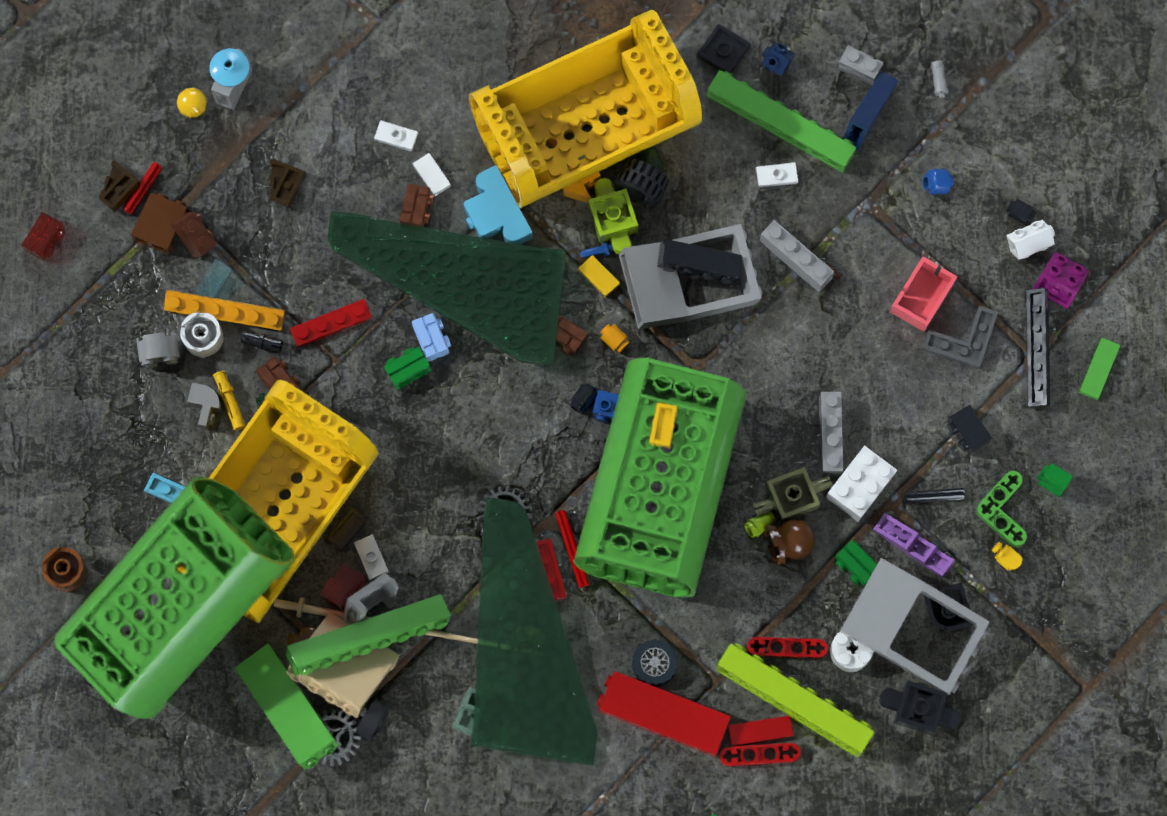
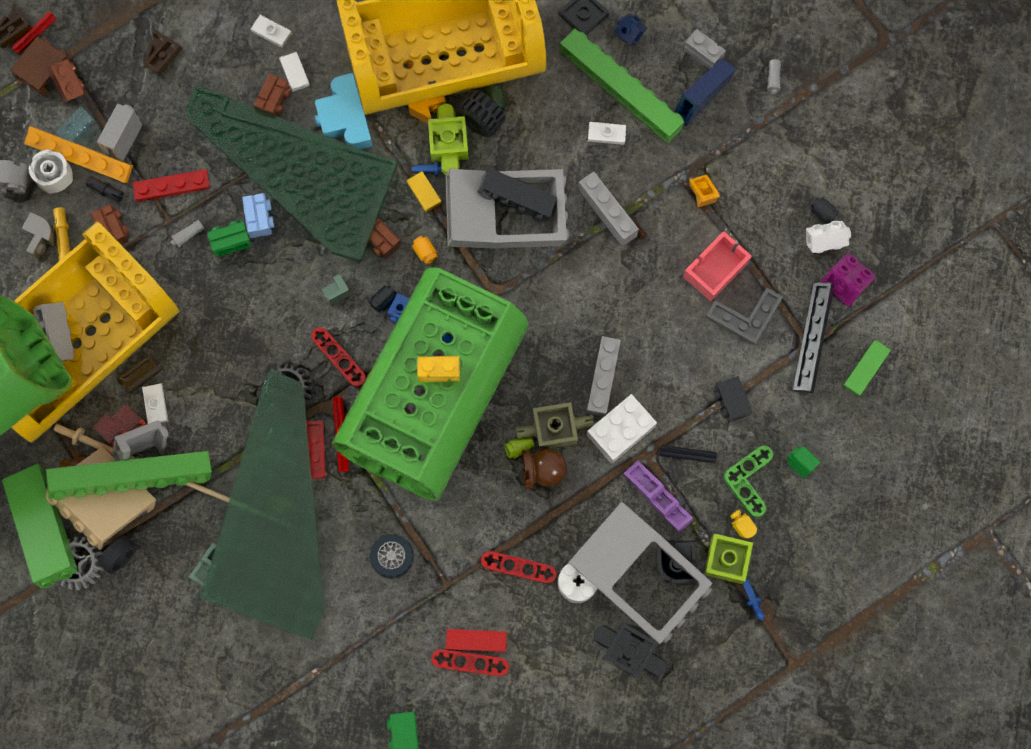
camera: 10 degrees right, 0 degrees up
red brick [597,671,731,757] -> none
yellow tile [649,402,678,448] -> none
lime brick [716,643,874,758] -> none
green brick [834,540,877,588] -> none
blue head [922,168,954,195] -> none
none -> light grey brick [33,302,75,362]
none -> light grey brick [97,103,142,161]
none -> light grey piece [170,220,204,247]
none -> red beam [311,327,366,388]
none -> sand green panel [322,274,350,306]
none -> yellow brick [418,356,460,382]
none -> light orange slope [689,175,720,207]
none -> lime brick [703,534,753,584]
none -> blue piece [742,578,764,620]

